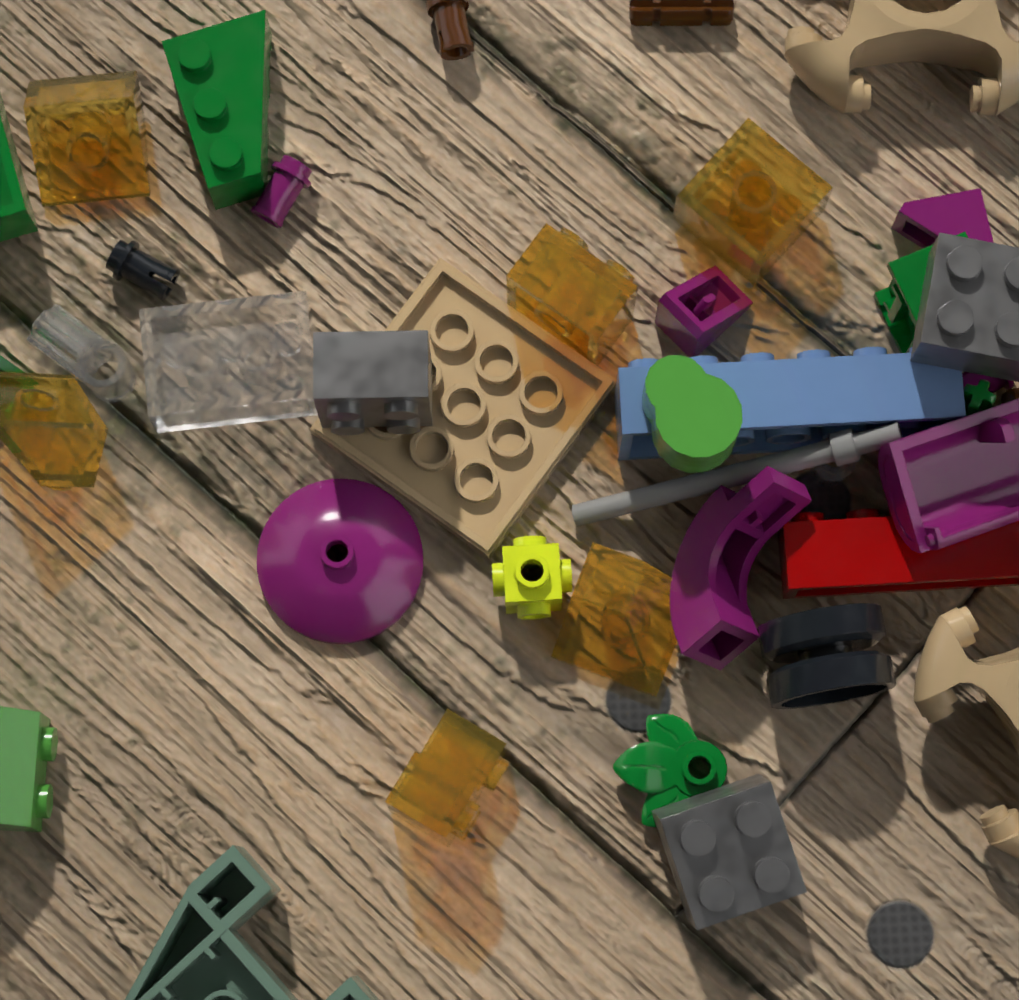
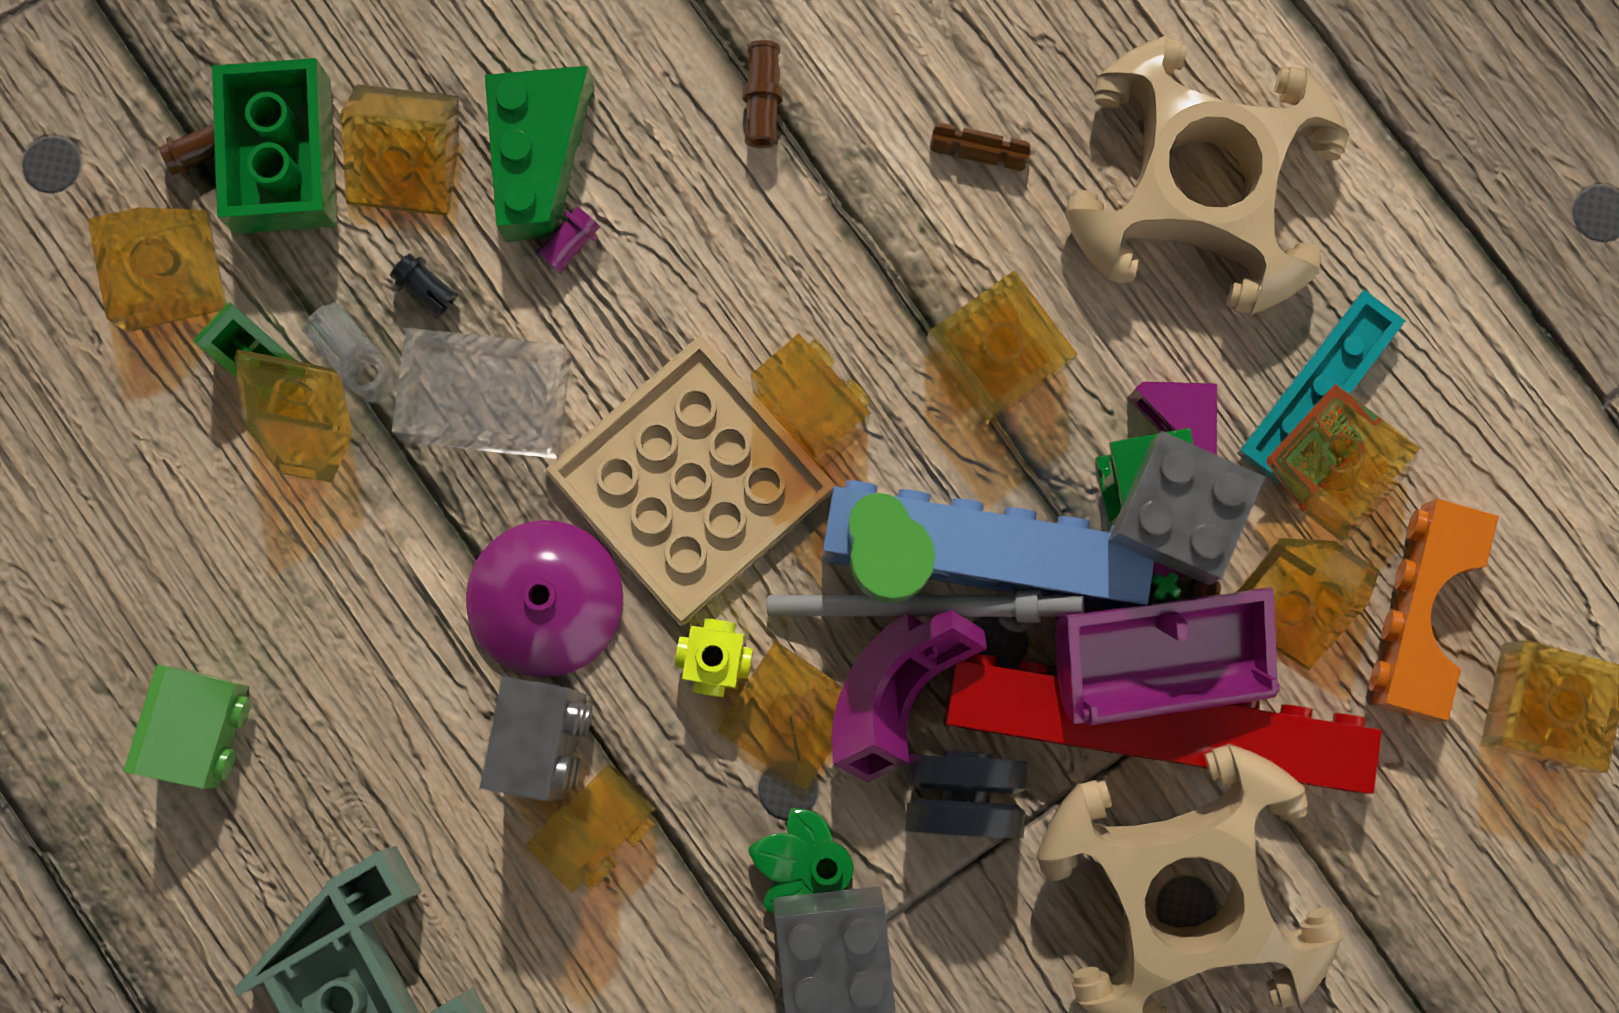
camera: 10 degrees right, 5 degrees up
flat silver brick [313,330,433,435] -> none
magenta slope [655,265,753,357] -> none
none -> flat silver brick [479,676,592,801]

